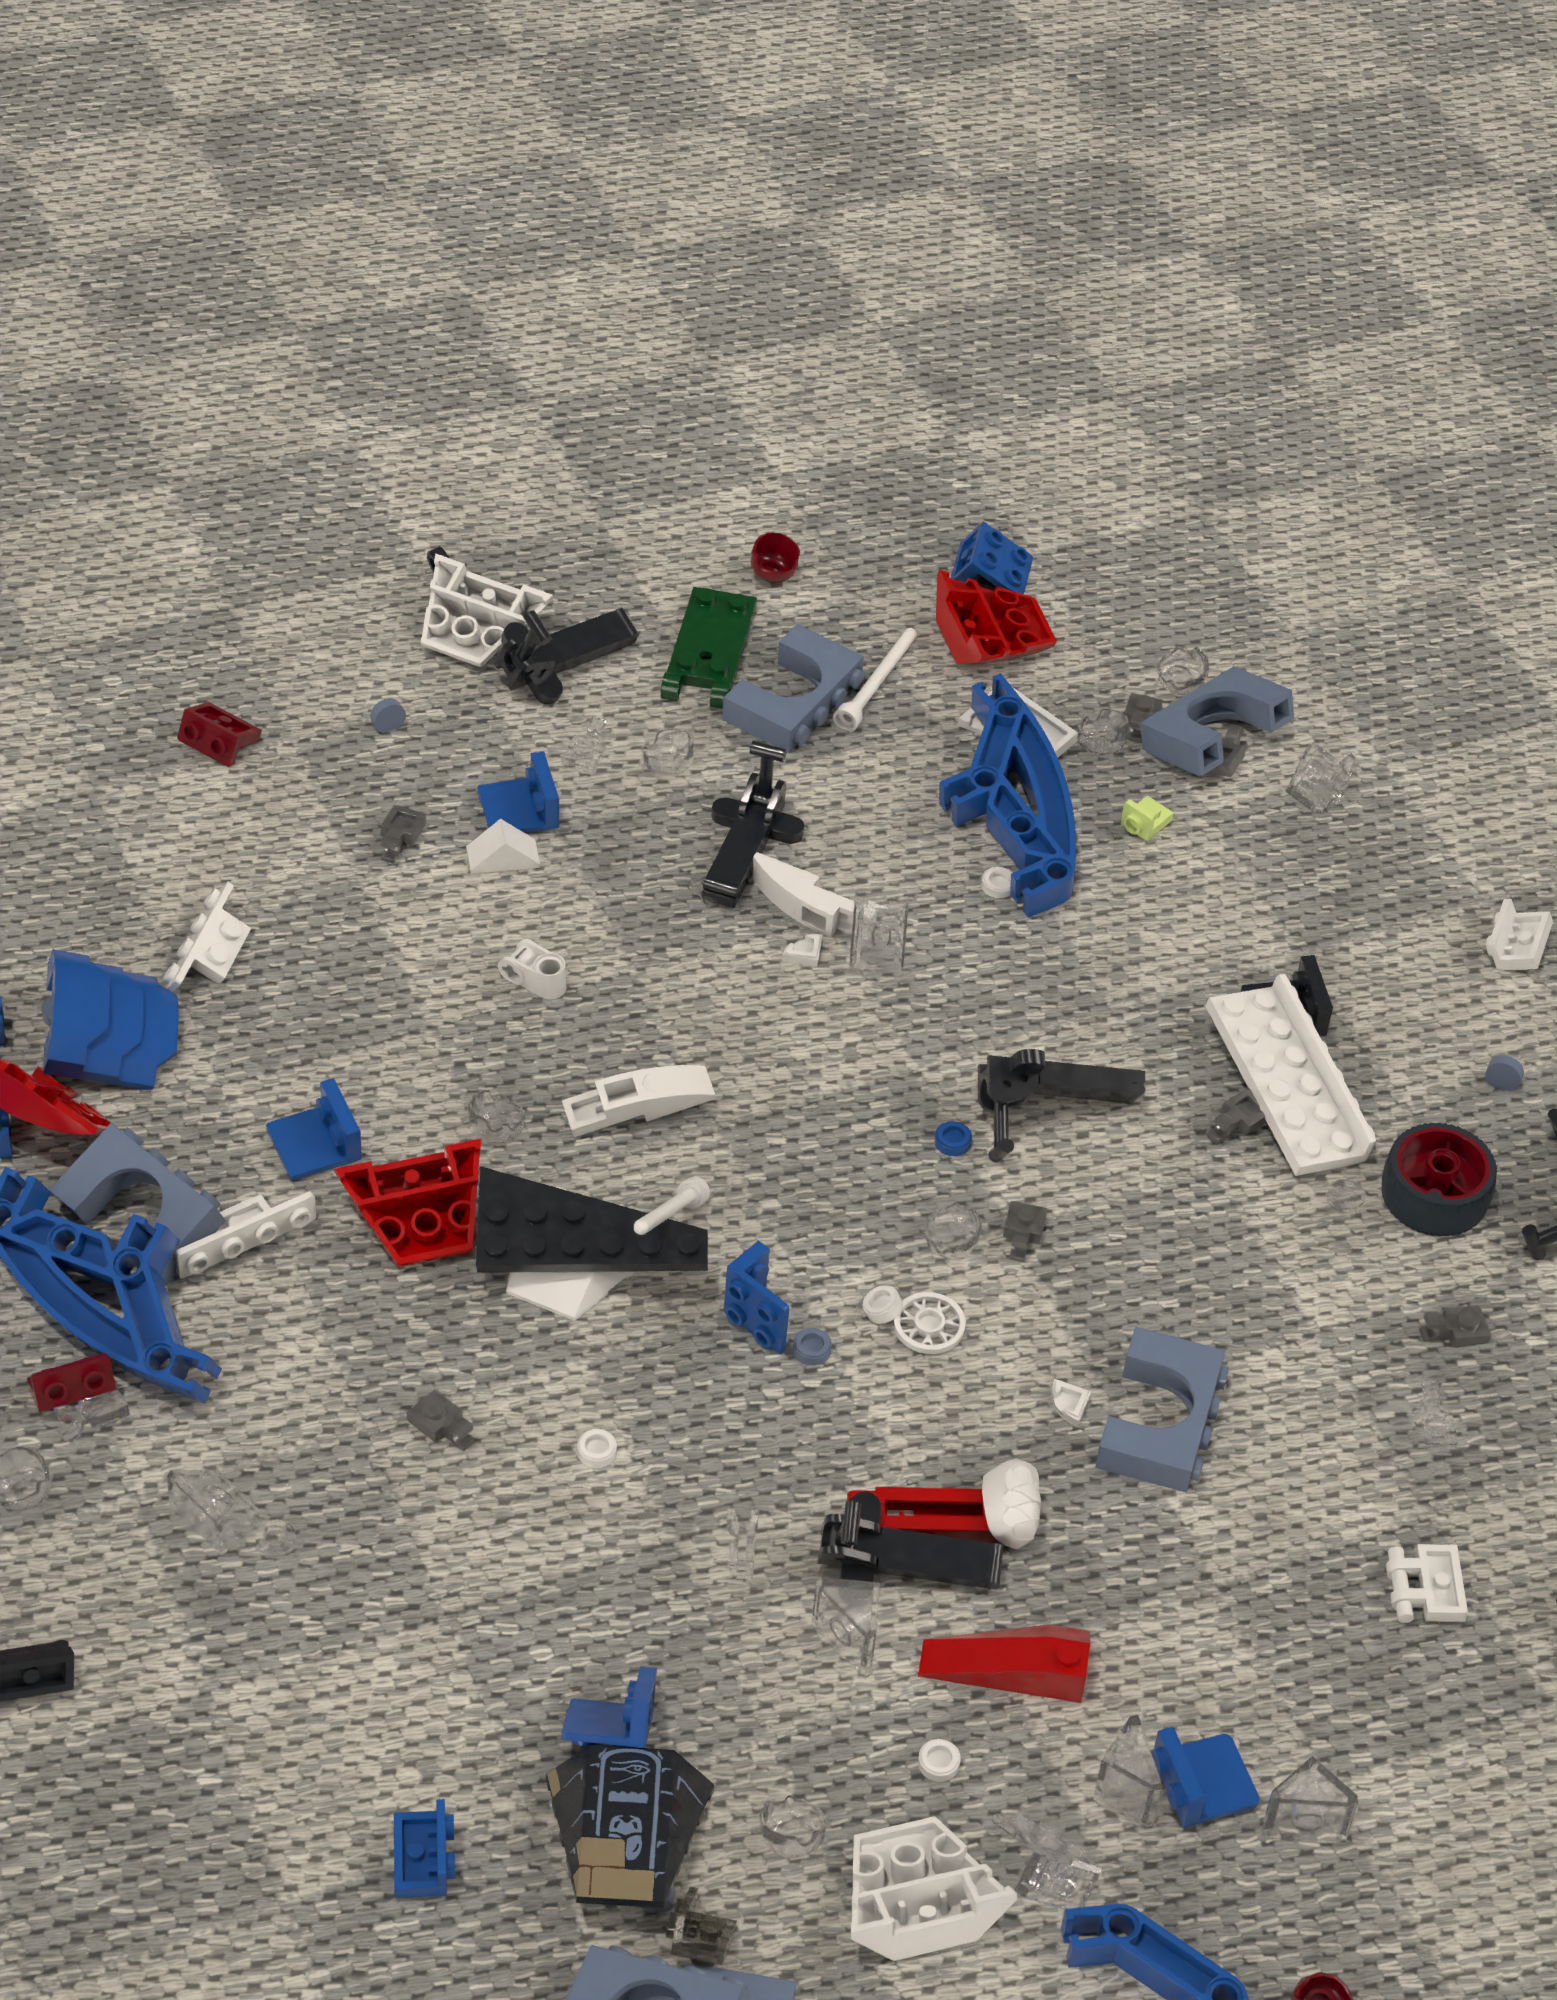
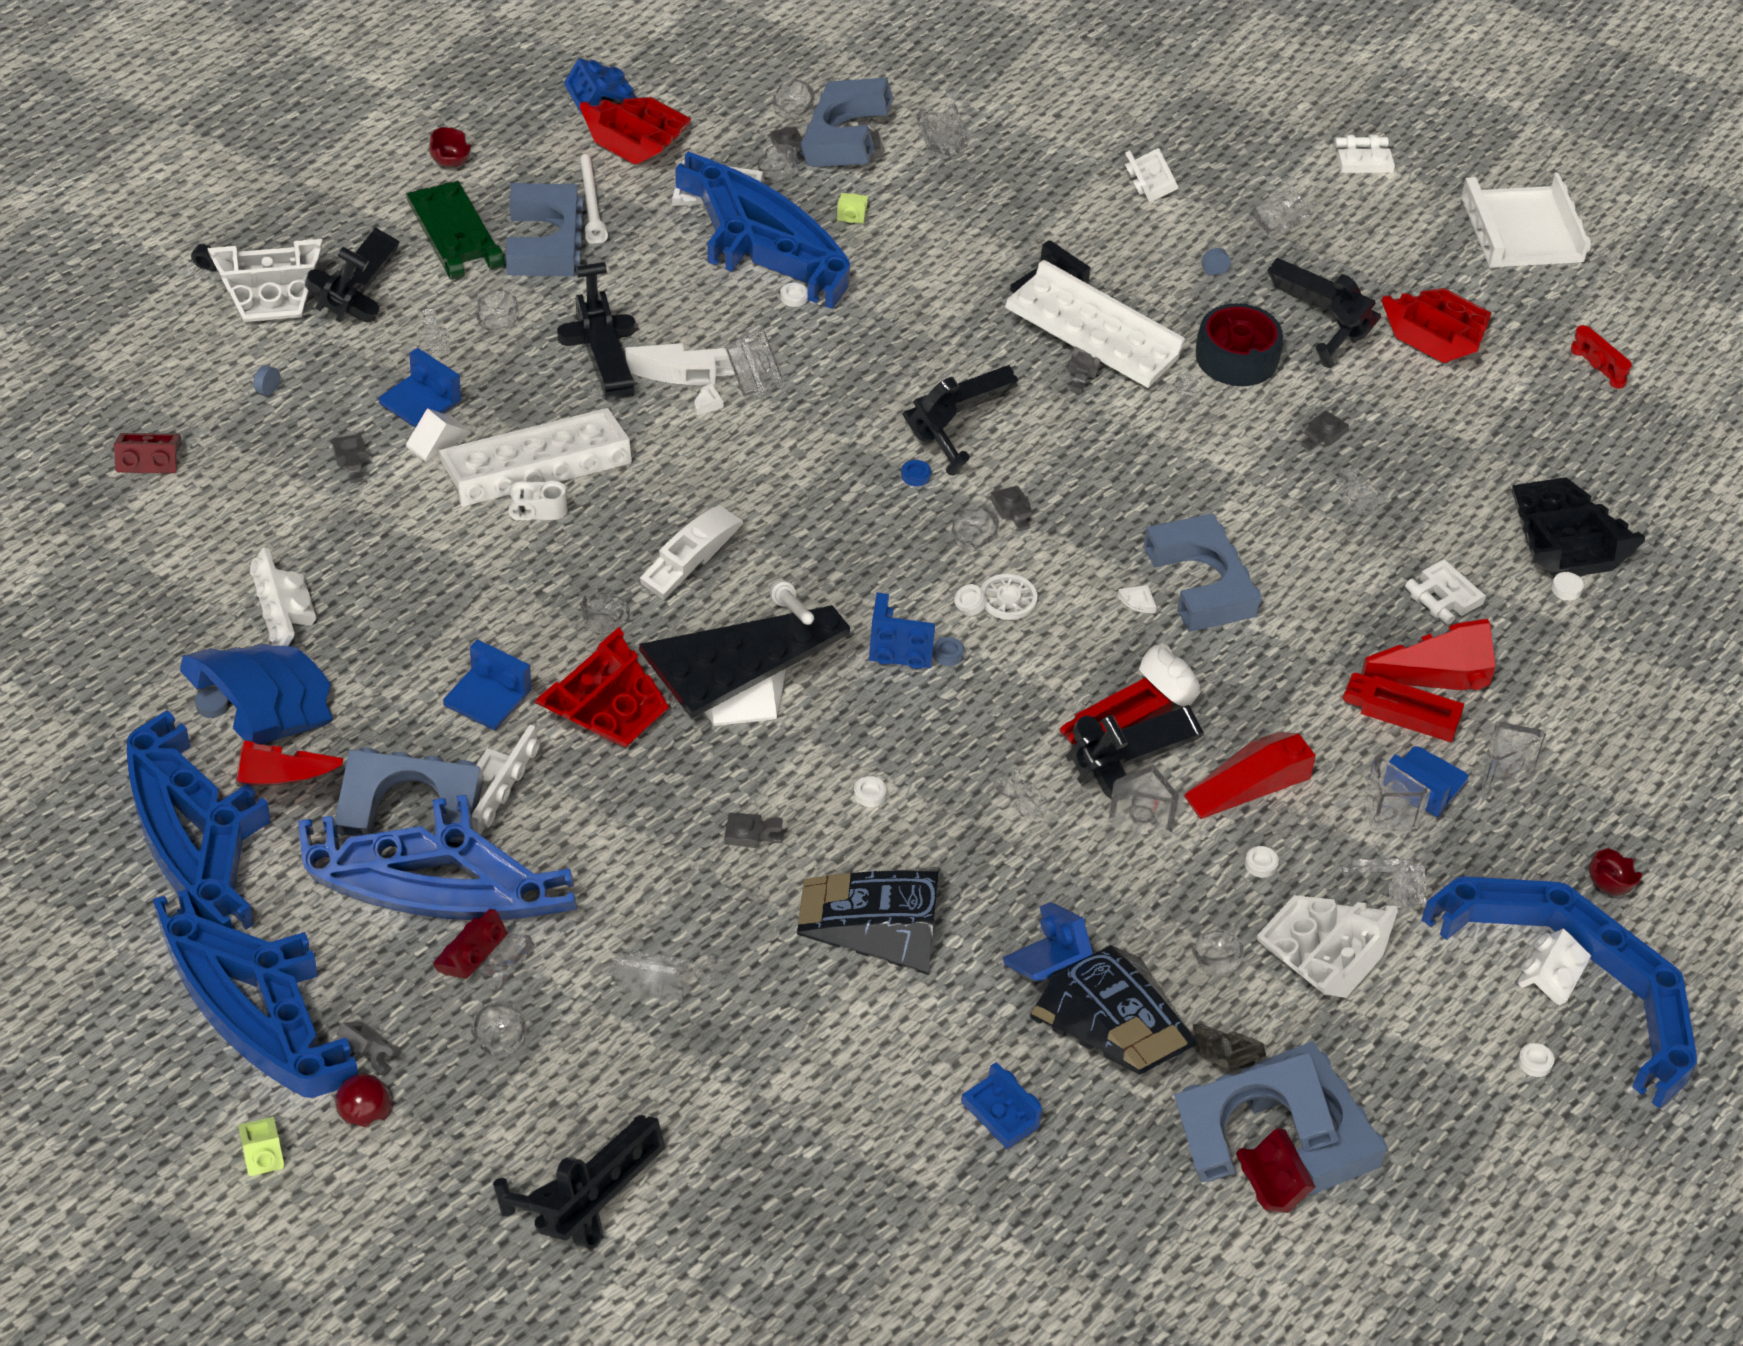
camera: 35 degrees left, 0 degrees up
none -> white bracket [439,408,632,507]
none -> wedge [797,866,939,975]
none -> red hinge [1342,673,1465,743]
none -> wedge [1361,618,1495,690]

